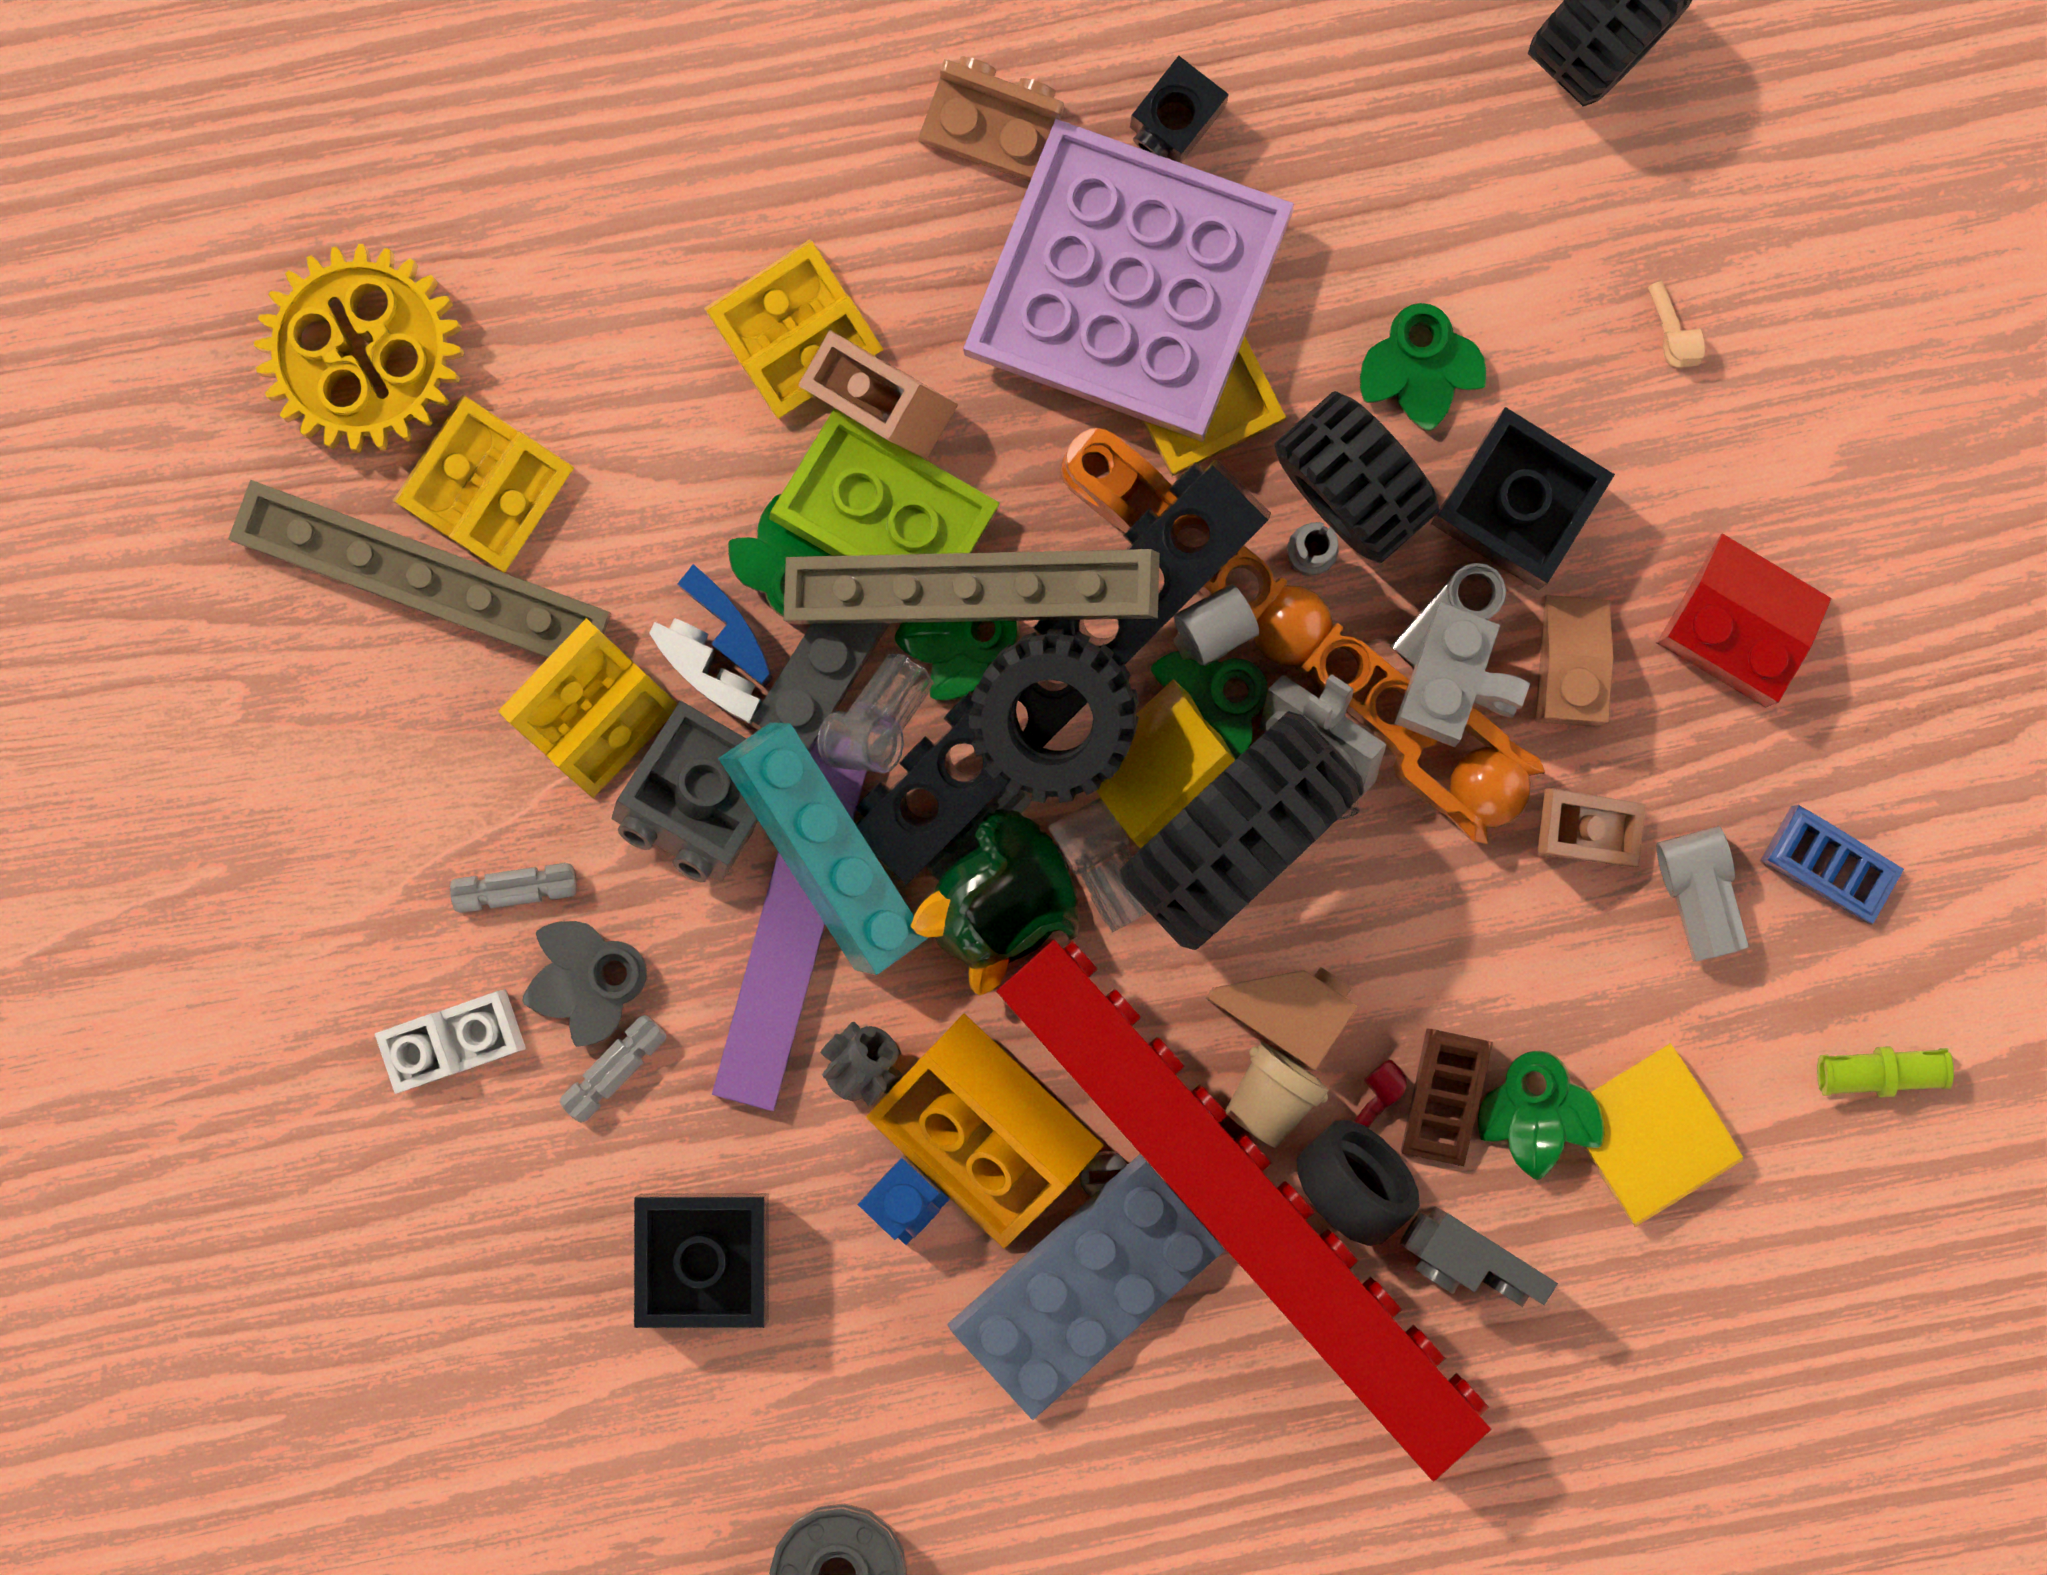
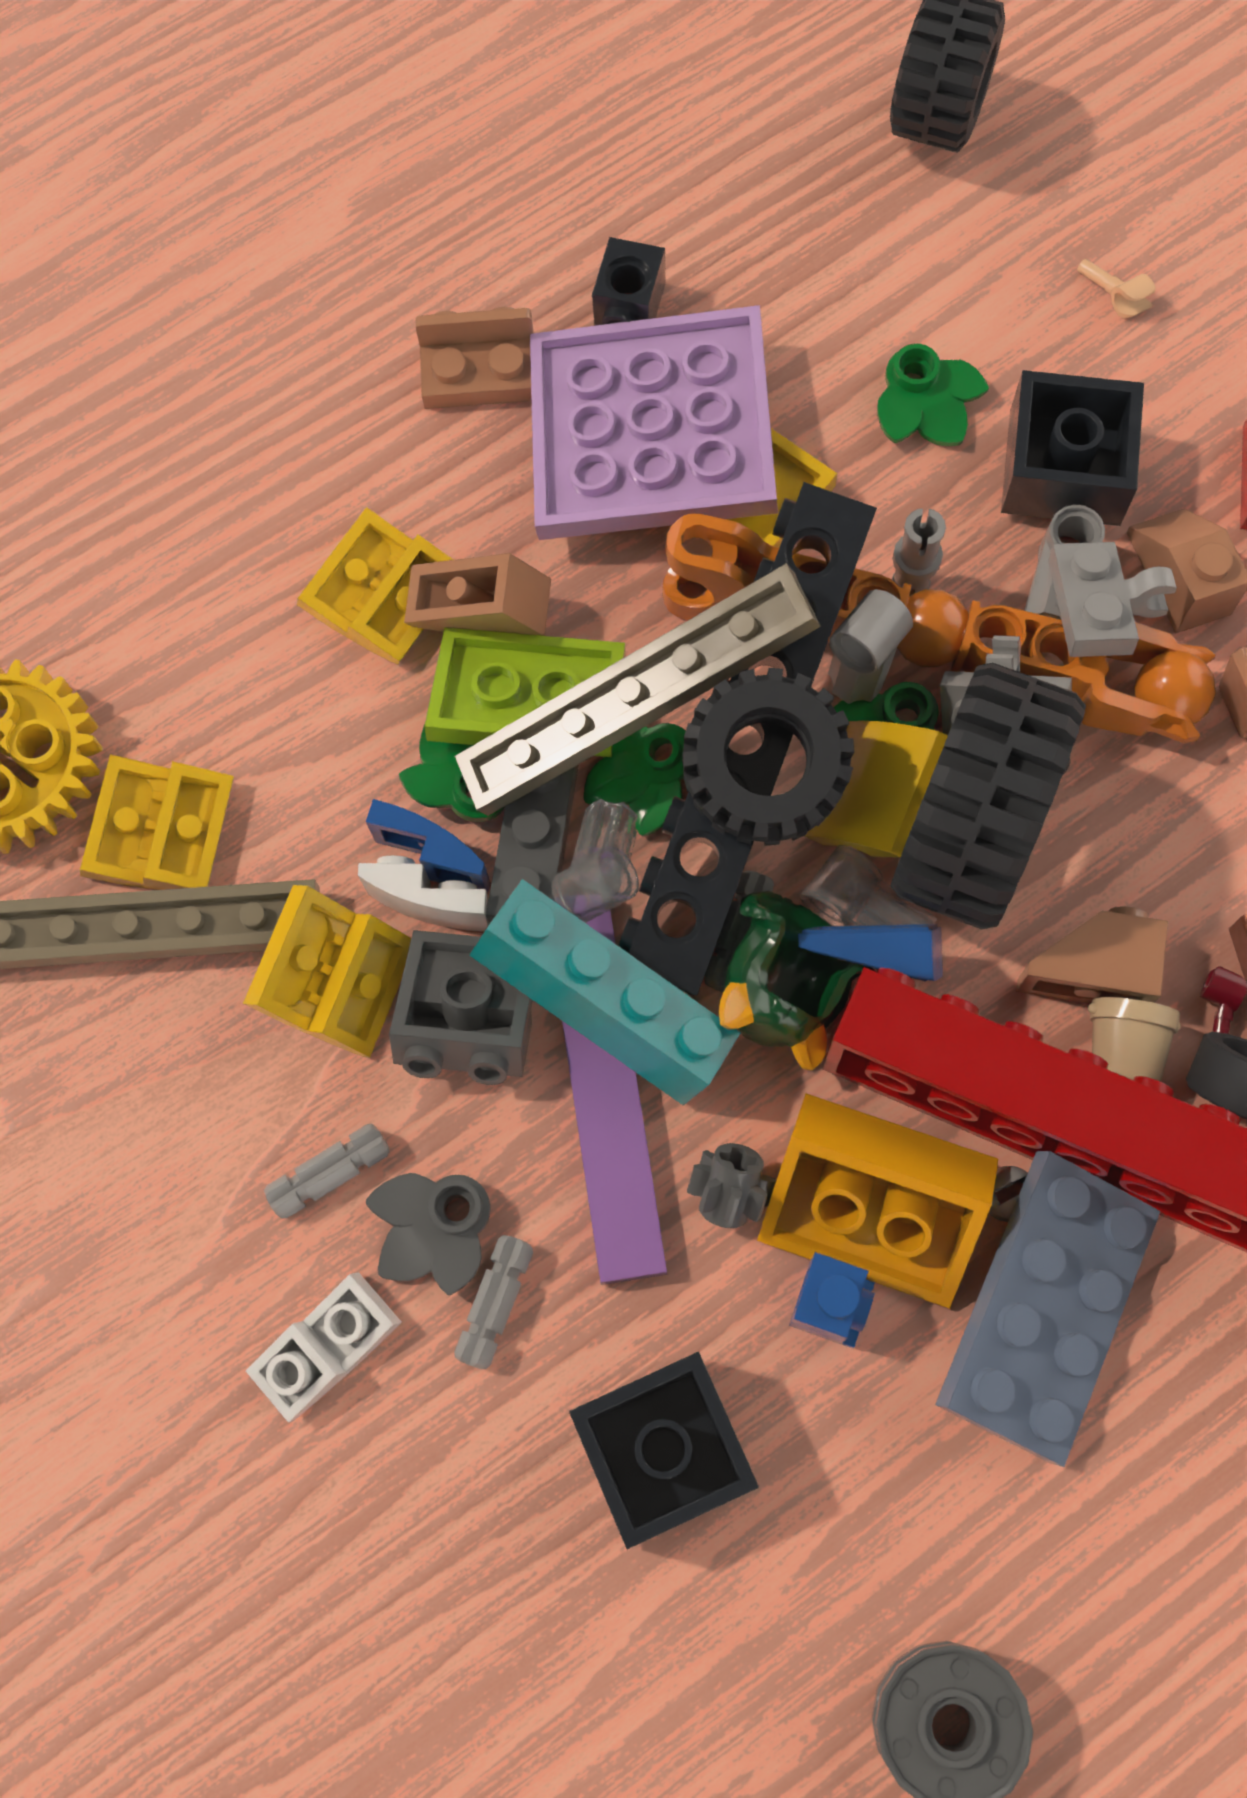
camera: 15 degrees left, 15 degrees down
black tyre [1275,391,1440,563] -> none
none -> blue slope [798,924,943,982]

